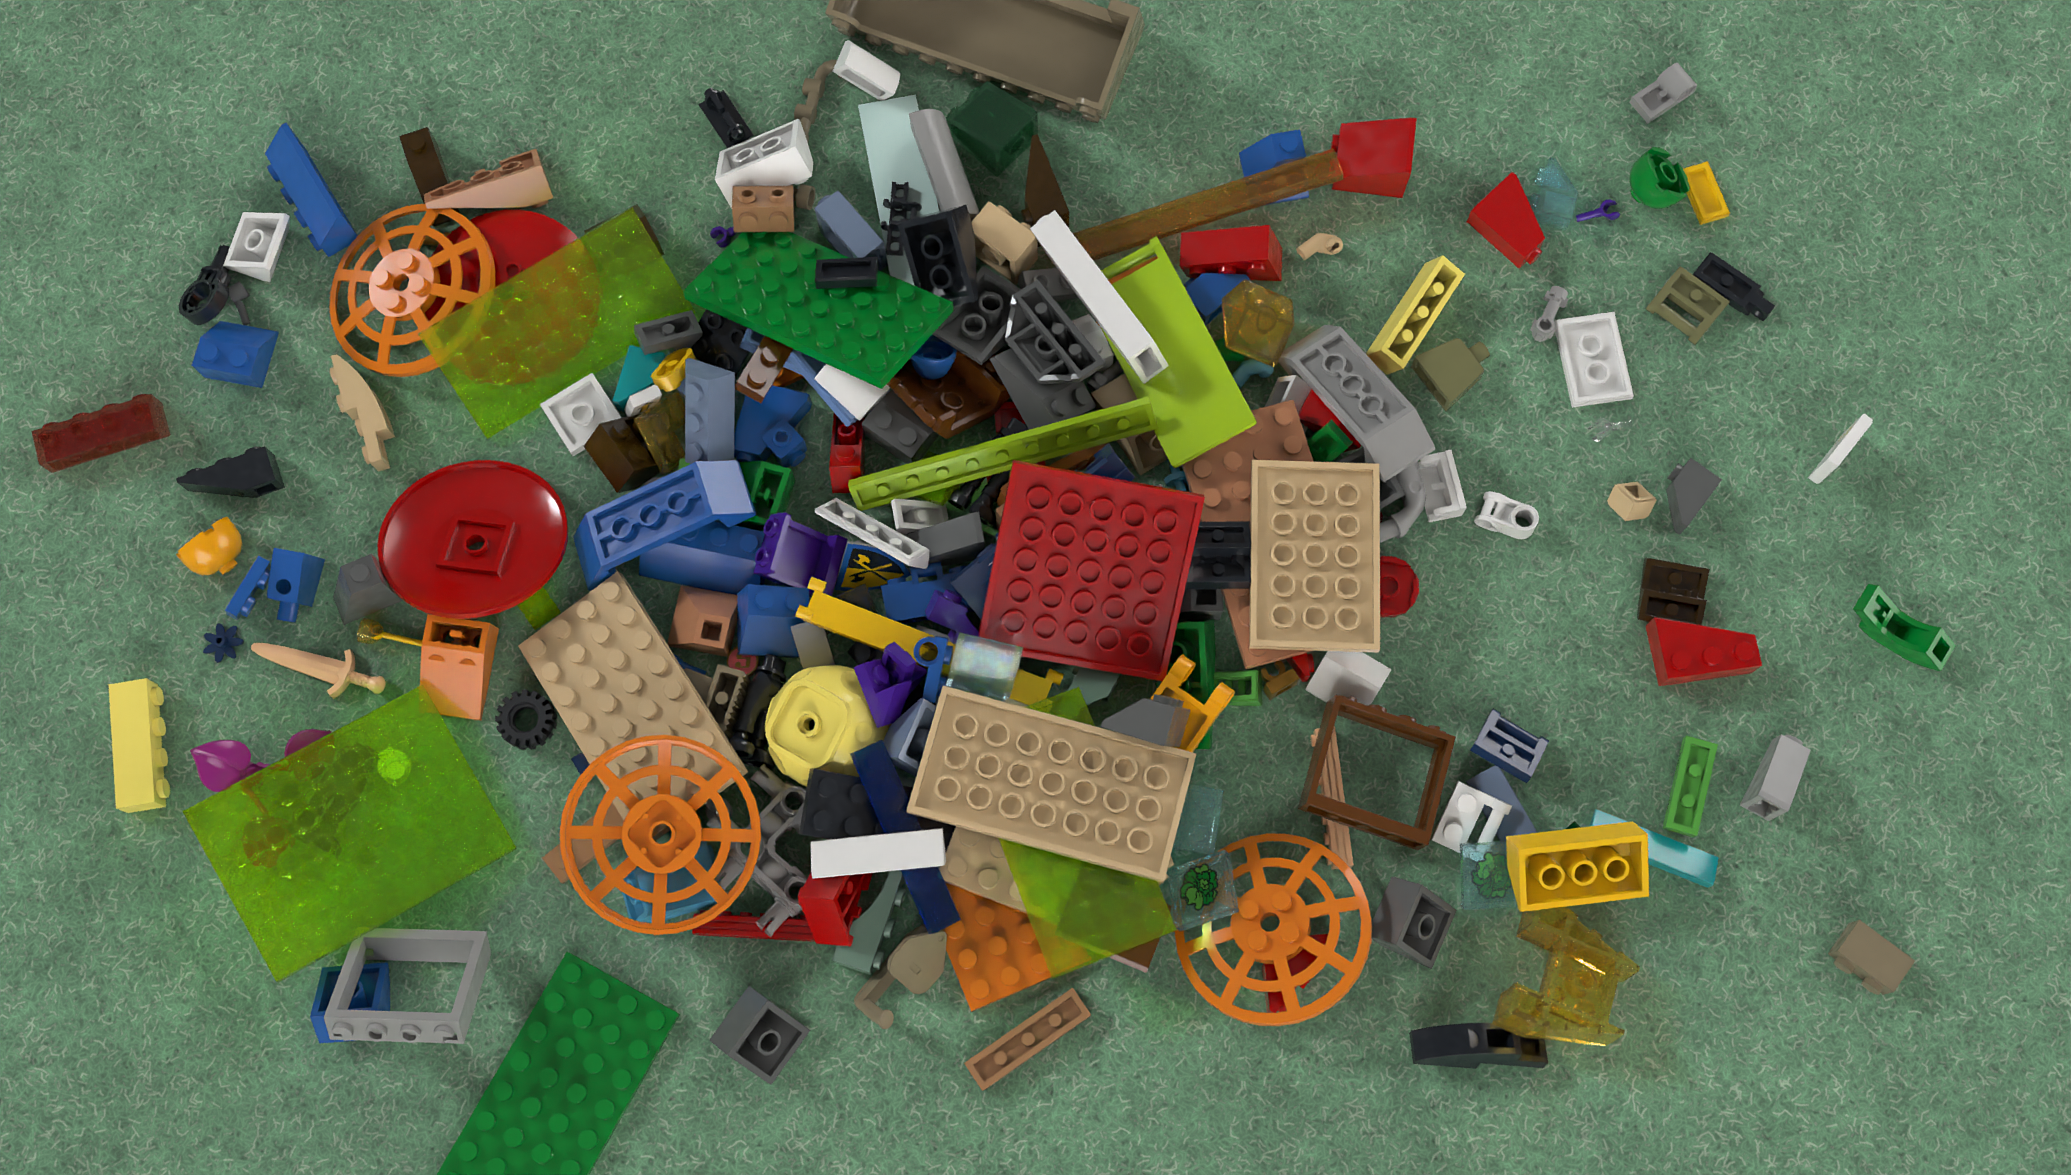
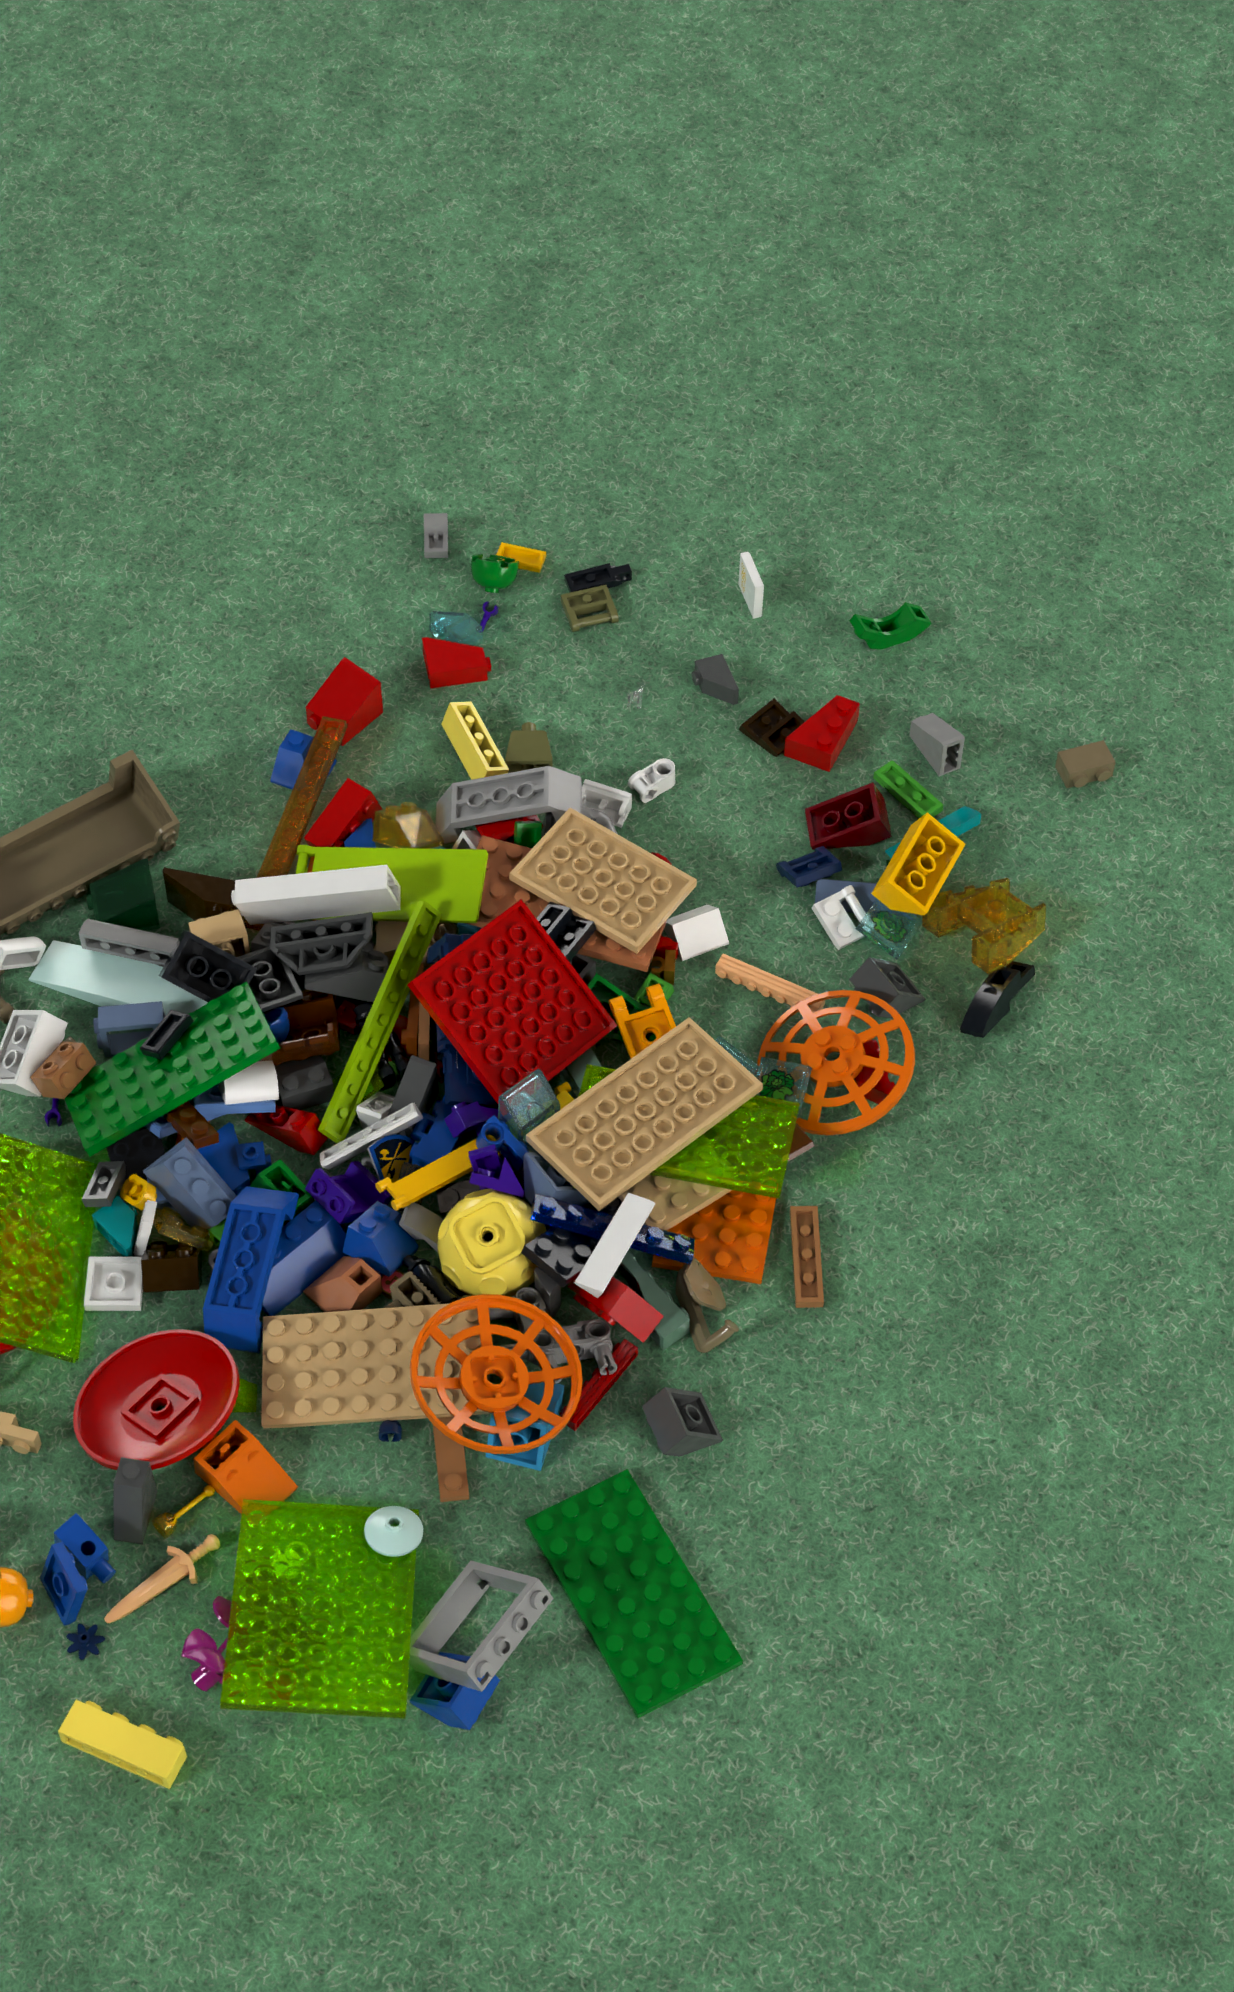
camera: 60 degrees left, 20 degrees down
black tyre [495,690,557,750] -> none
black piece [881,182,922,256] -> none
dark grey slope [1101,694,1190,747] -> none
tan arm [1296,233,1343,260] -> none
reddish brown window [1298,695,1456,850] -> none
light grey bar [1530,286,1568,342] -> none
white tile [1554,312,1634,408] -> none
tan slope [1607,482,1657,521] -> none
none -> light aqua dish [364,1506,423,1557]
none -> dark red slope [805,782,892,849]

